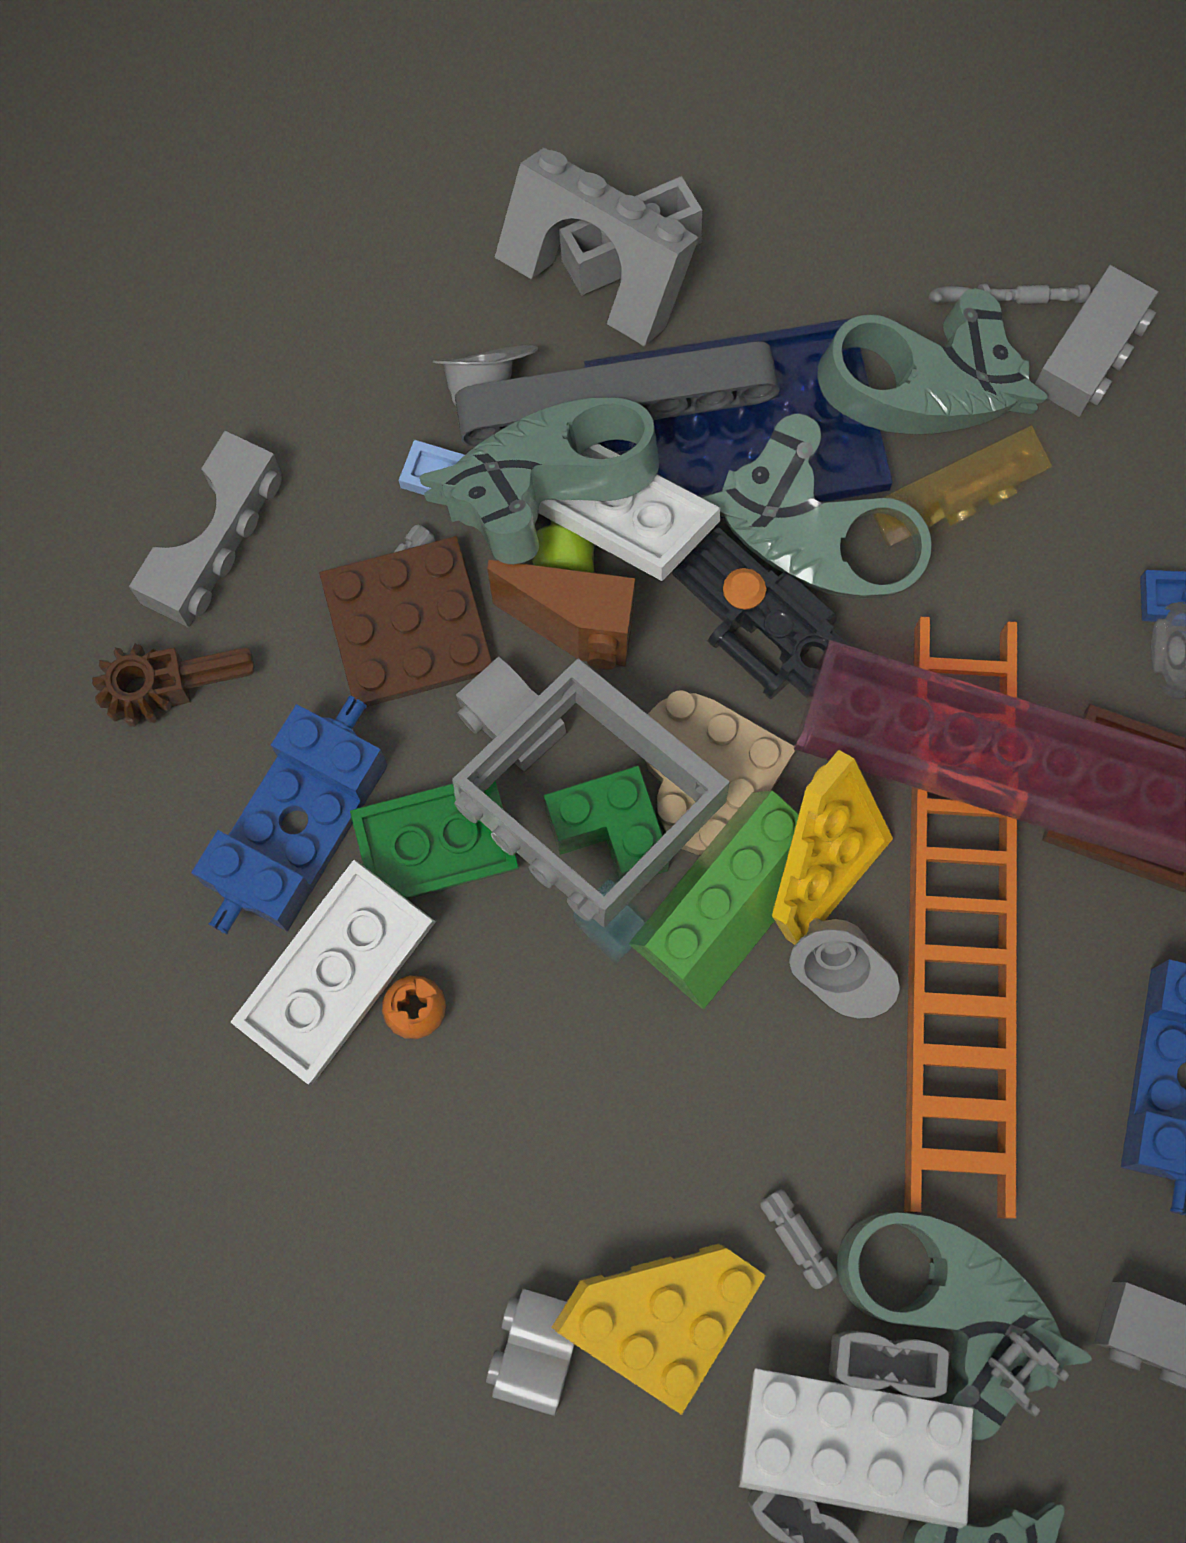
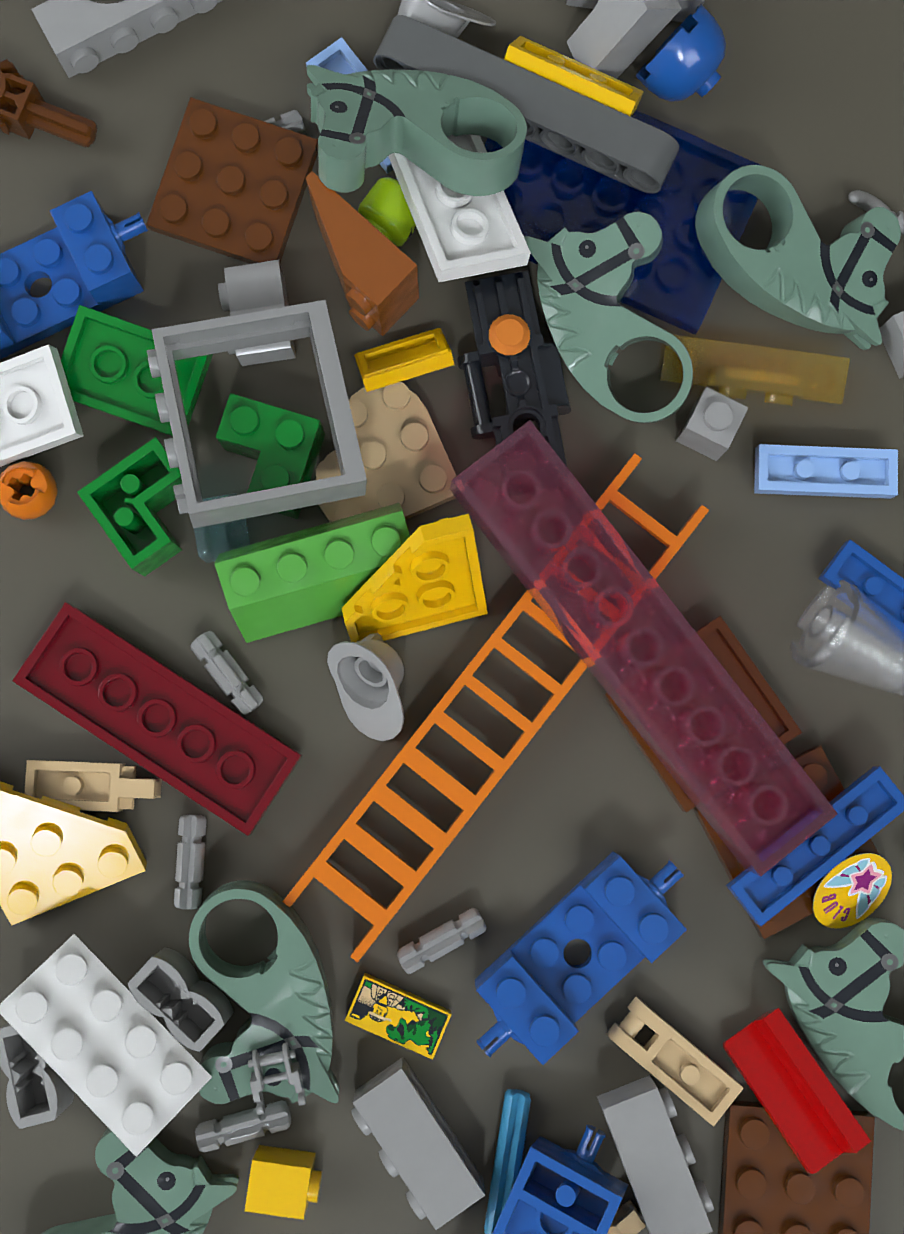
camera: 30 degrees right, 10 degrees up
none -> dark red plate [12,602,303,836]
none -> tan hinge [24,760,162,812]
none -> green brick [77,437,183,576]
none -> light grey axle [190,631,264,715]
none -> light grey axle [195,1100,291,1153]
none -> yellow brick [245,1145,322,1220]
none -> tile [345,973,452,1060]
none -> yellow tile [354,328,454,392]
none -> light grey axle [397,908,486,974]
none -> yellow plate [504,36,644,116]
none -> blue cylinder [636,4,726,102]
none -> light grey brick [676,387,749,461]
none -> light blue plate [754,444,898,499]

